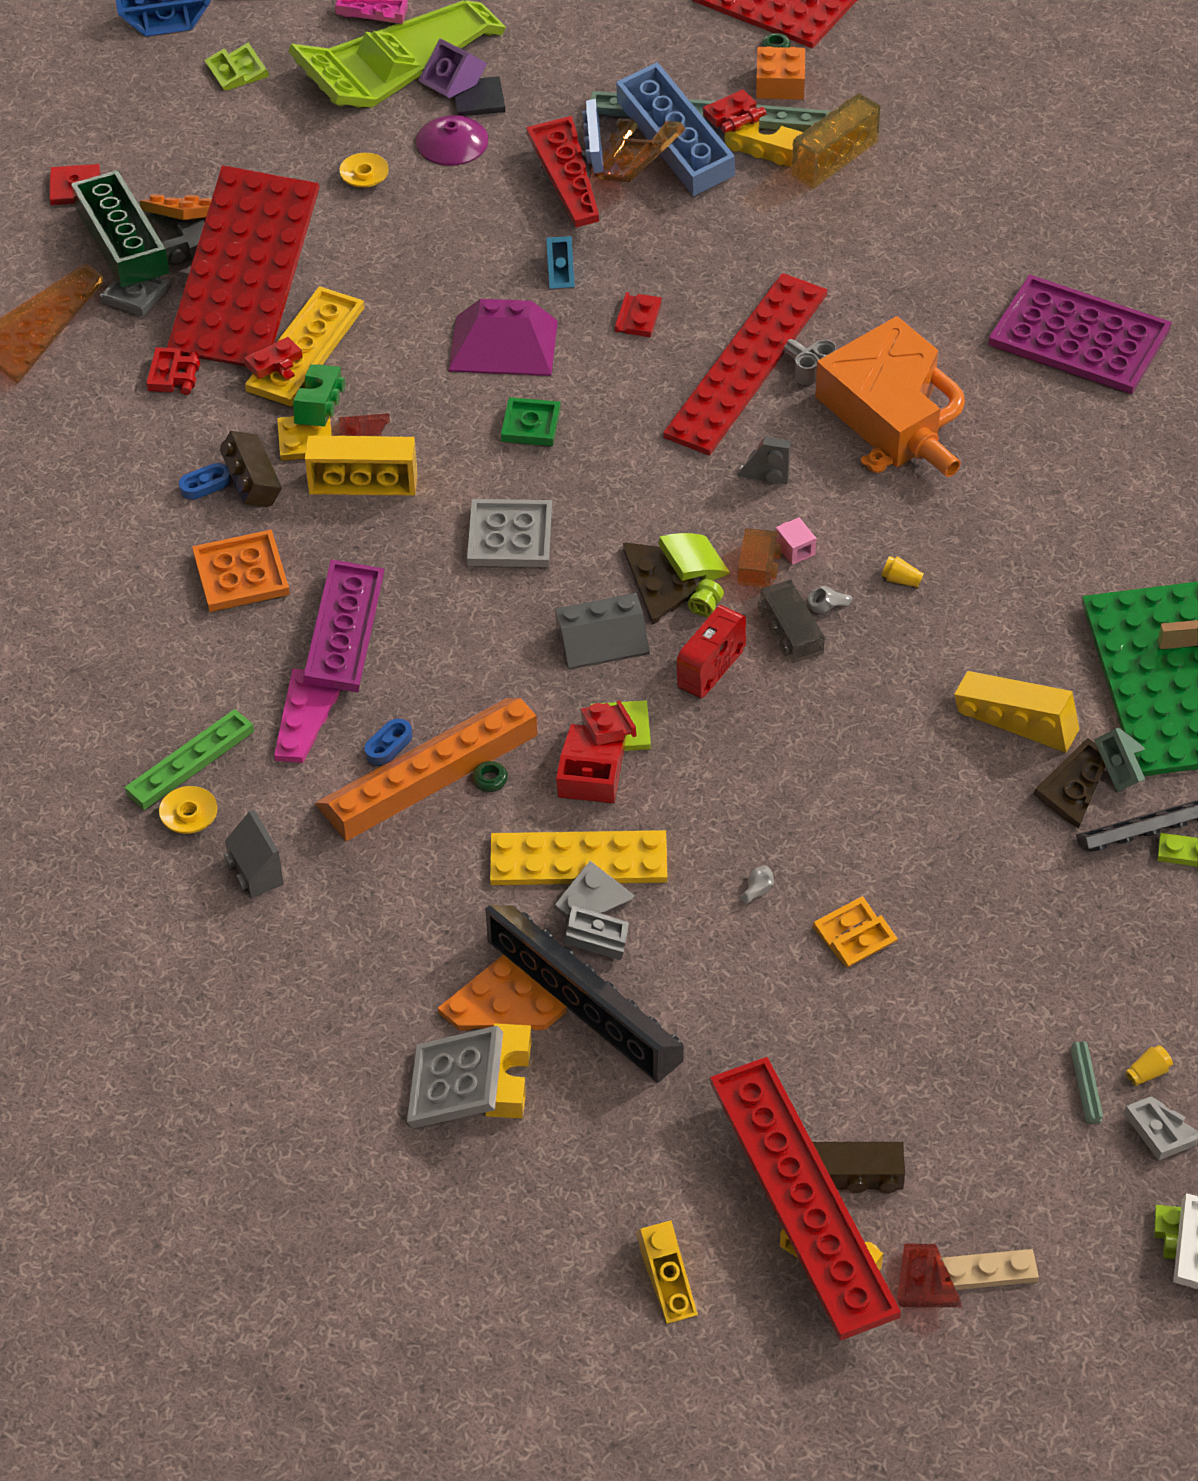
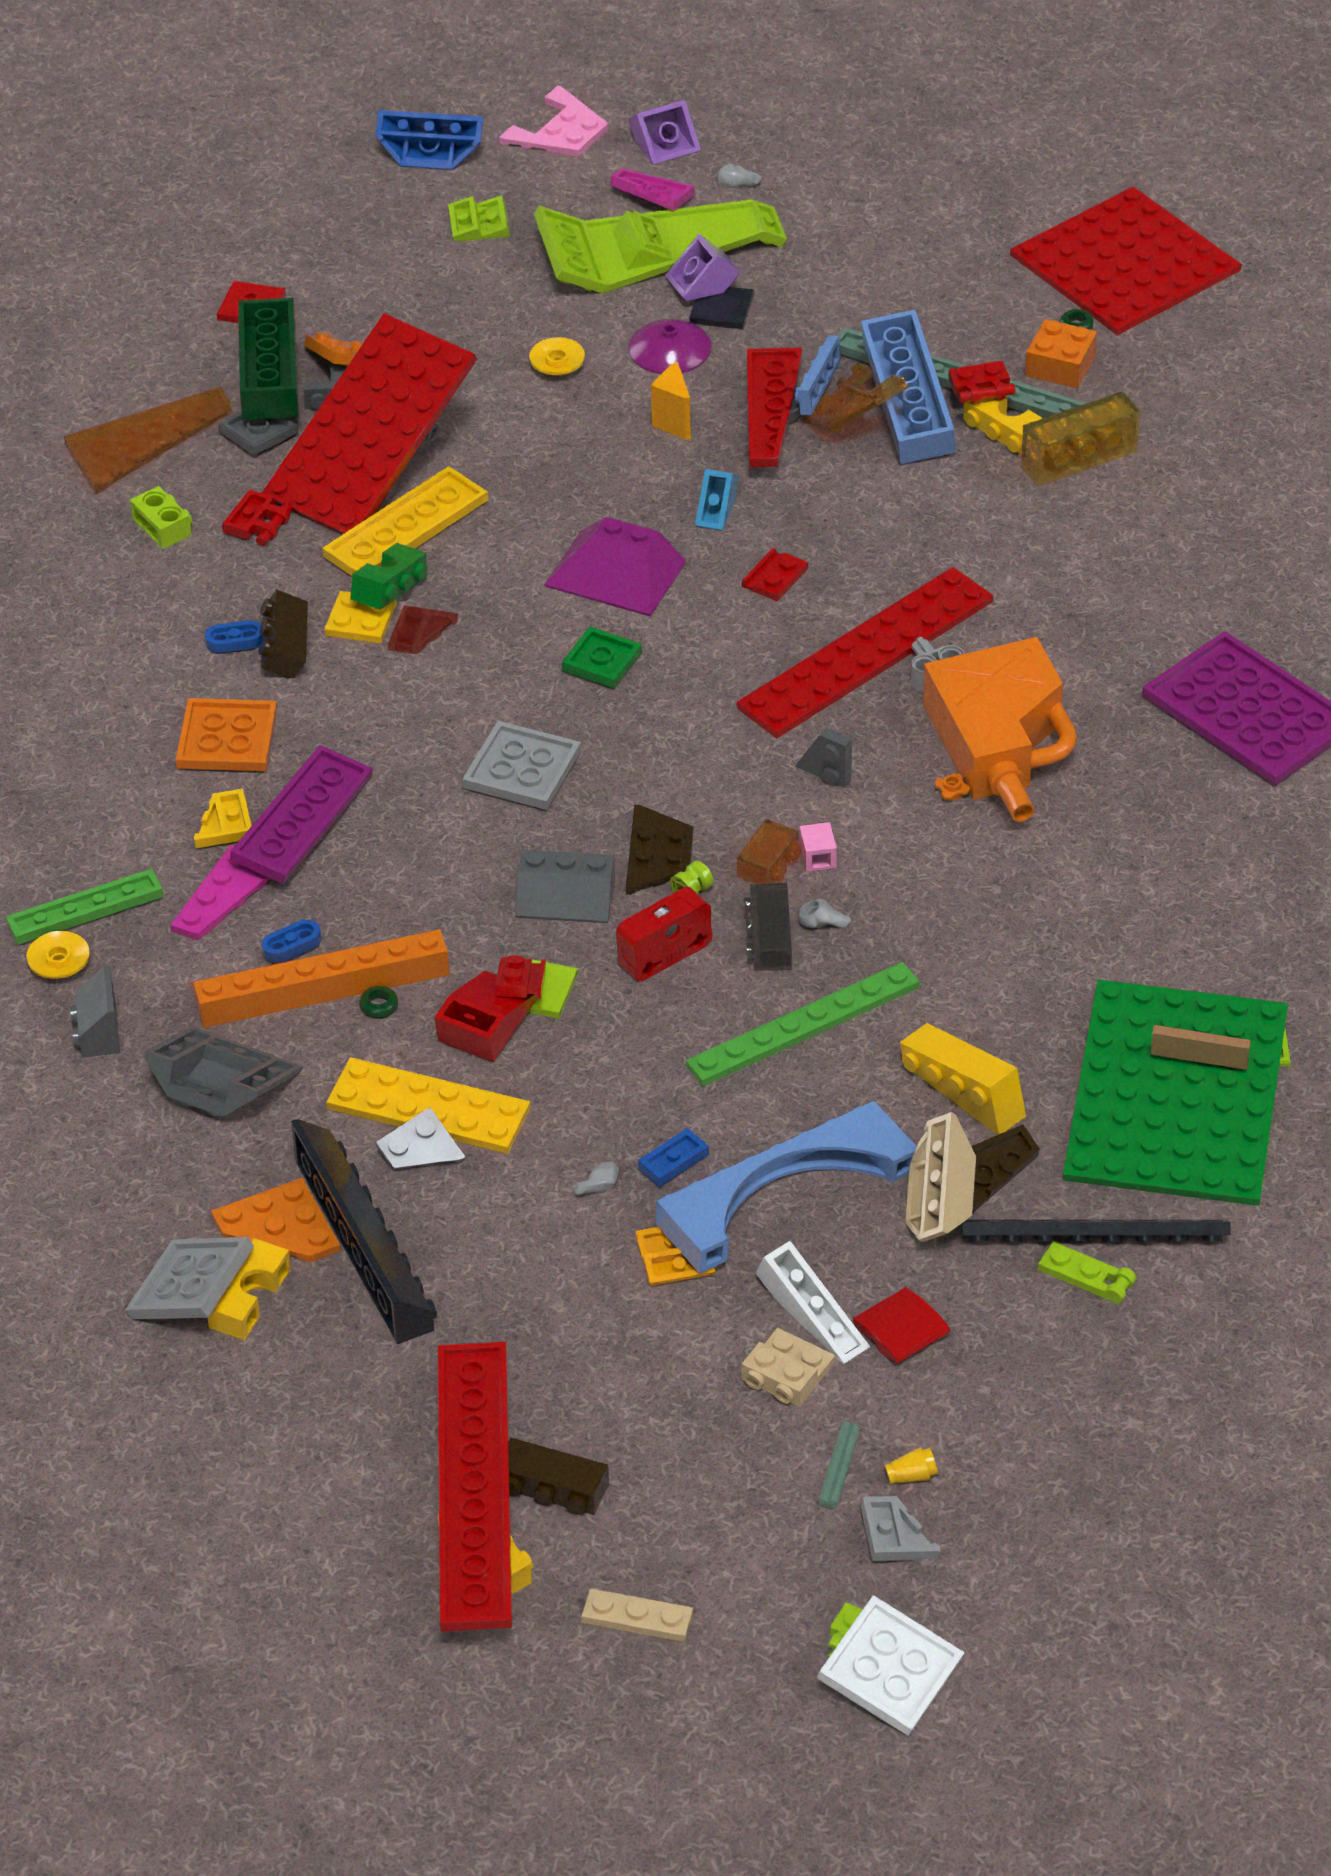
camera: 20 degrees right, 5 degrees down
red plate [244,337,303,381] -> none
yellow brick [305,436,417,496] -> none
dark grey plate [563,905,629,960] -> none
yellow slope [635,1220,698,1324] -> none
lime slope [658,533,730,581] -> none
yellow cone [881,556,924,588] -> none
clear red wing [897,1244,962,1308] -> none
sand green slope [1094,728,1145,792] -> none
none -> lime brick [130,486,193,549]
none -> dark grey slope [144,1026,303,1117]
none -> yellow wing [194,788,252,849]
none -> blue plate [638,1128,709,1187]
none -> light orange slope [651,362,691,440]
none -> medium blue arch [655,1101,917,1274]
none -> bright green plate [686,962,920,1087]
none -> tan plate [742,1328,835,1407]
none -> white slope [756,1241,870,1365]
none -> red slope [853,1287,951,1363]
none -> tan wedge [905,1112,976,1242]

